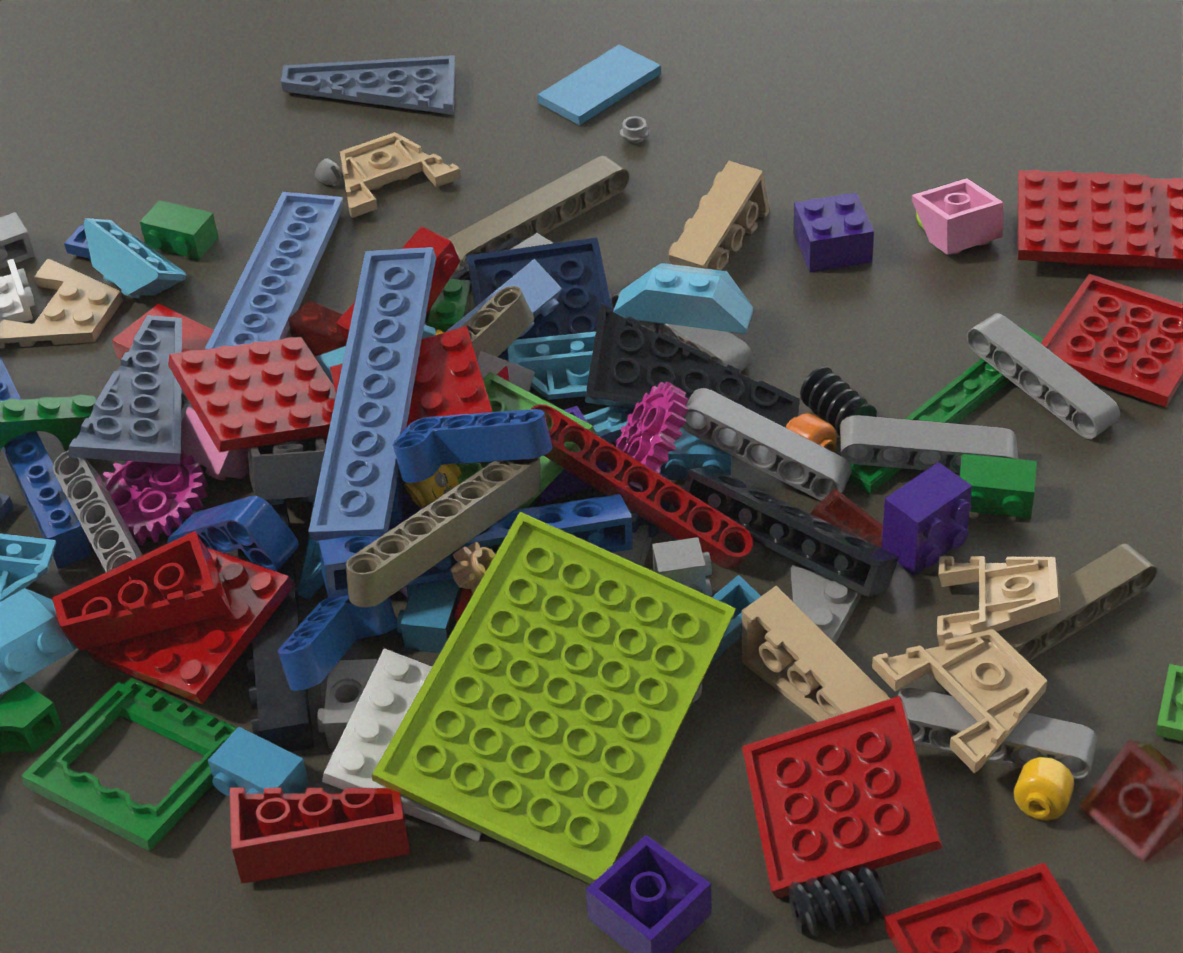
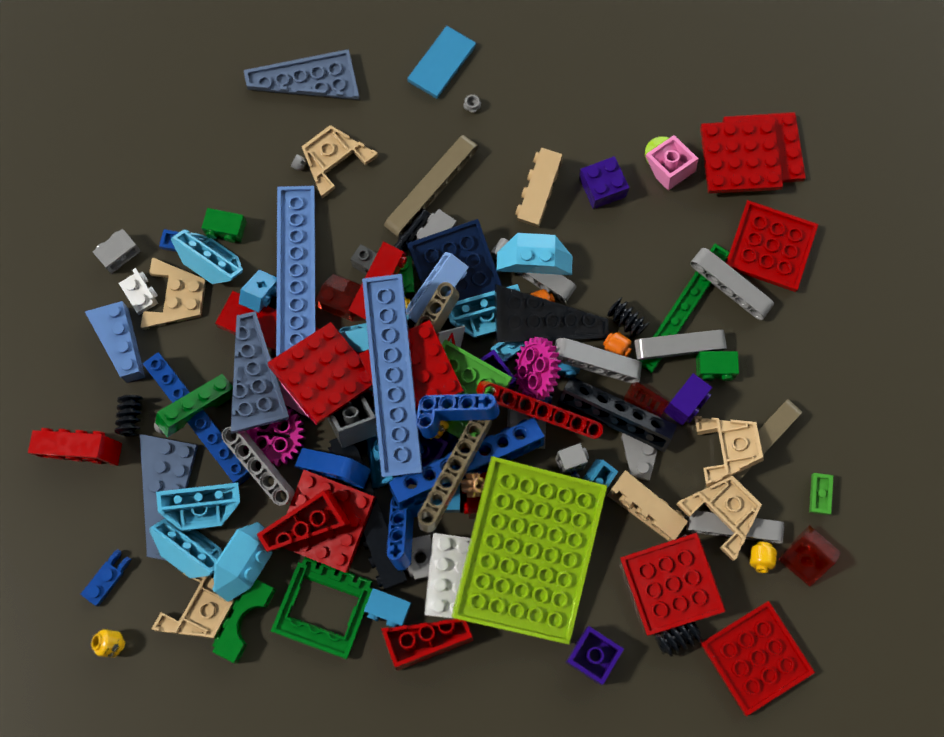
camera: 15 degrees left, 30 degrees up
none -> dark azure brick [239,270,277,313]

